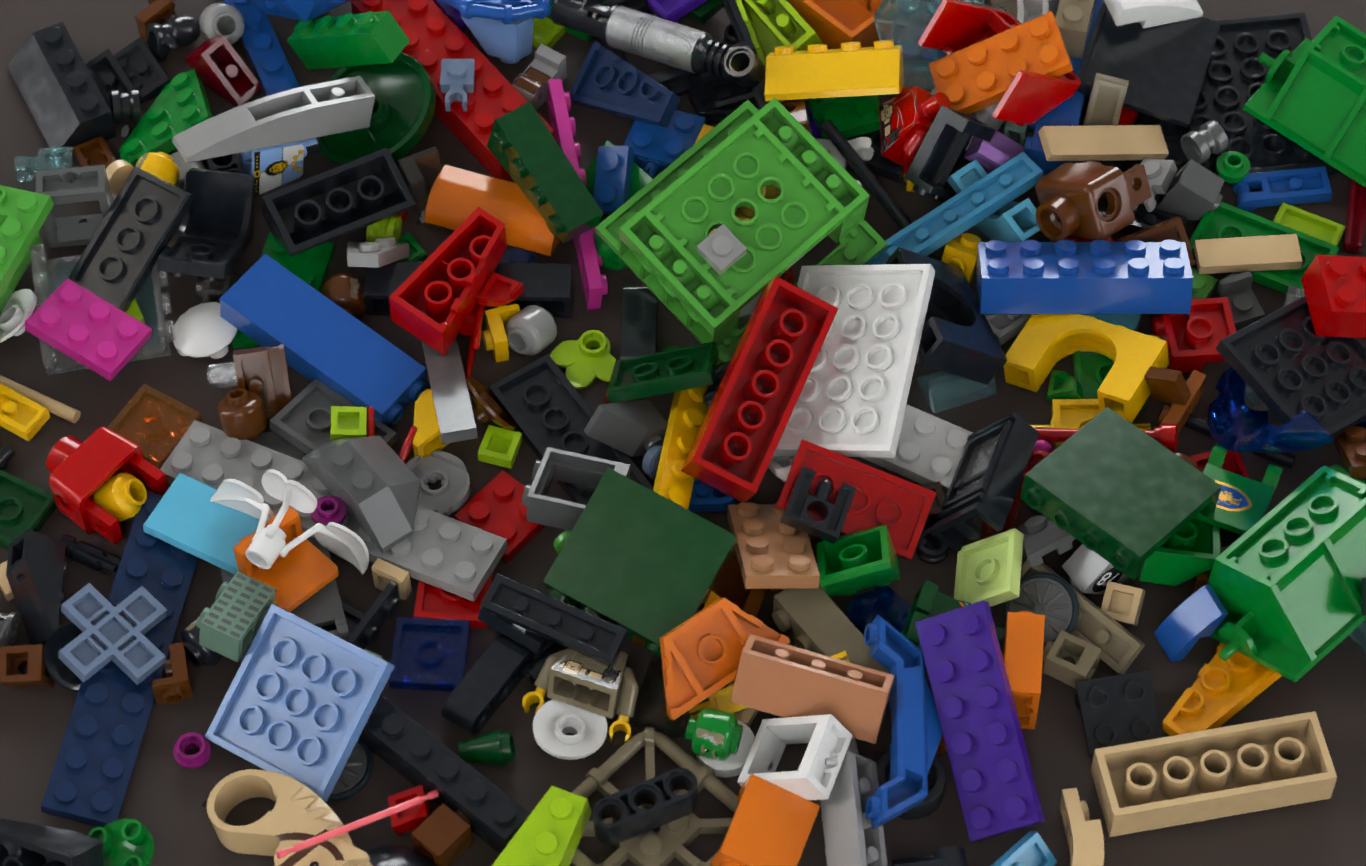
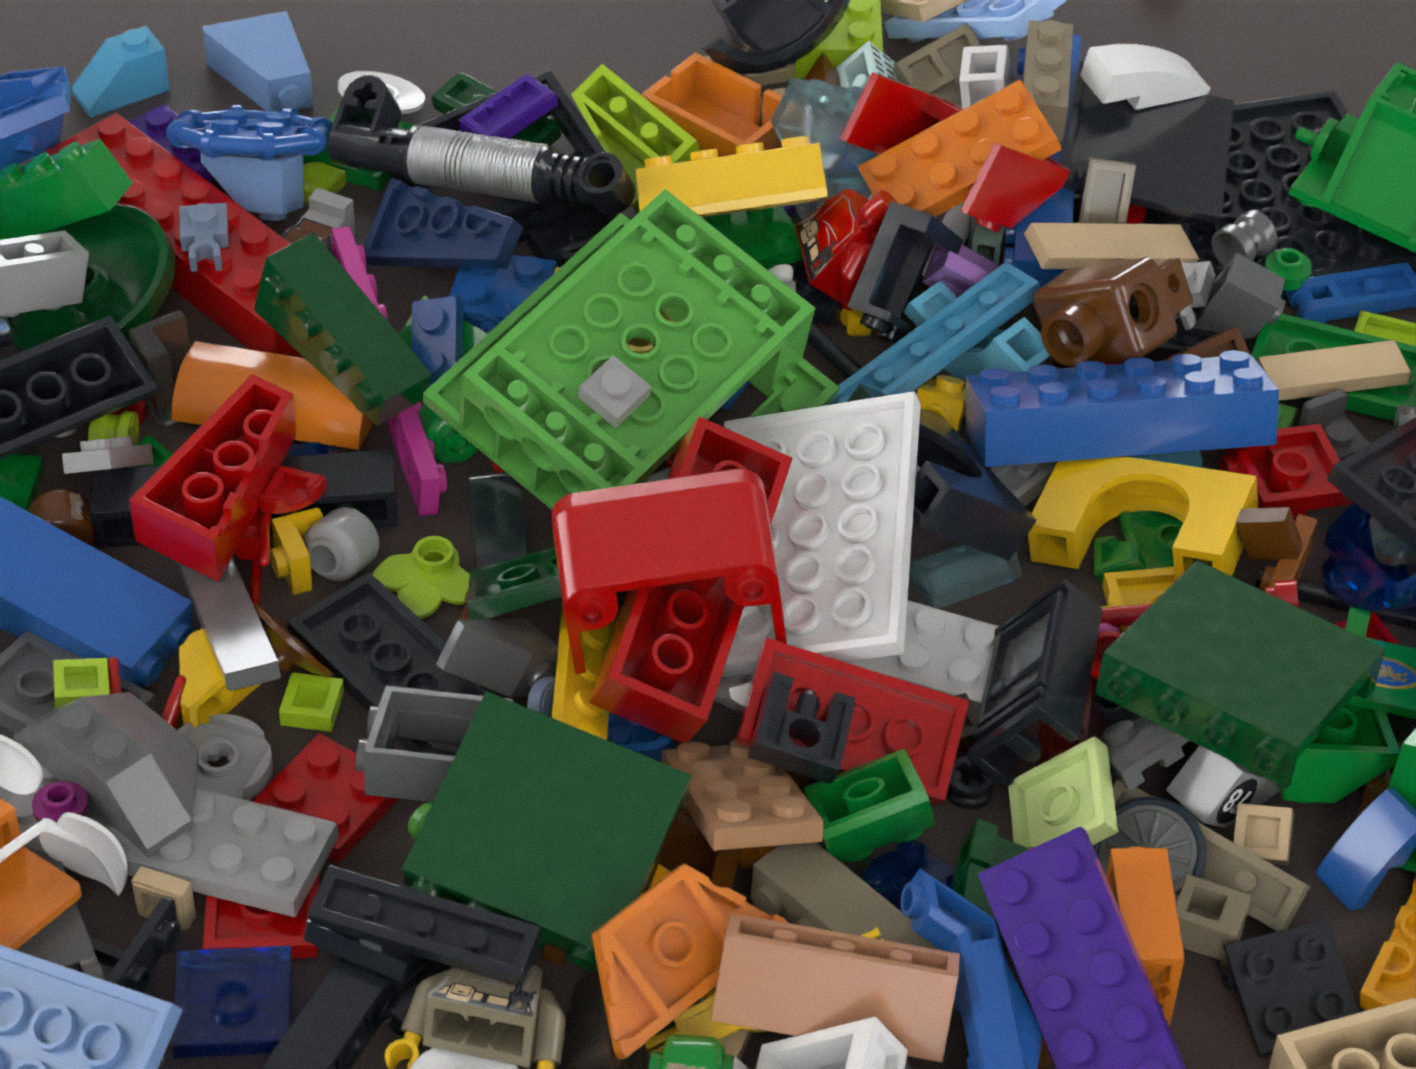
camera: 10 degrees left, 10 degrees down
none -> red windscreen [552,469,787,674]

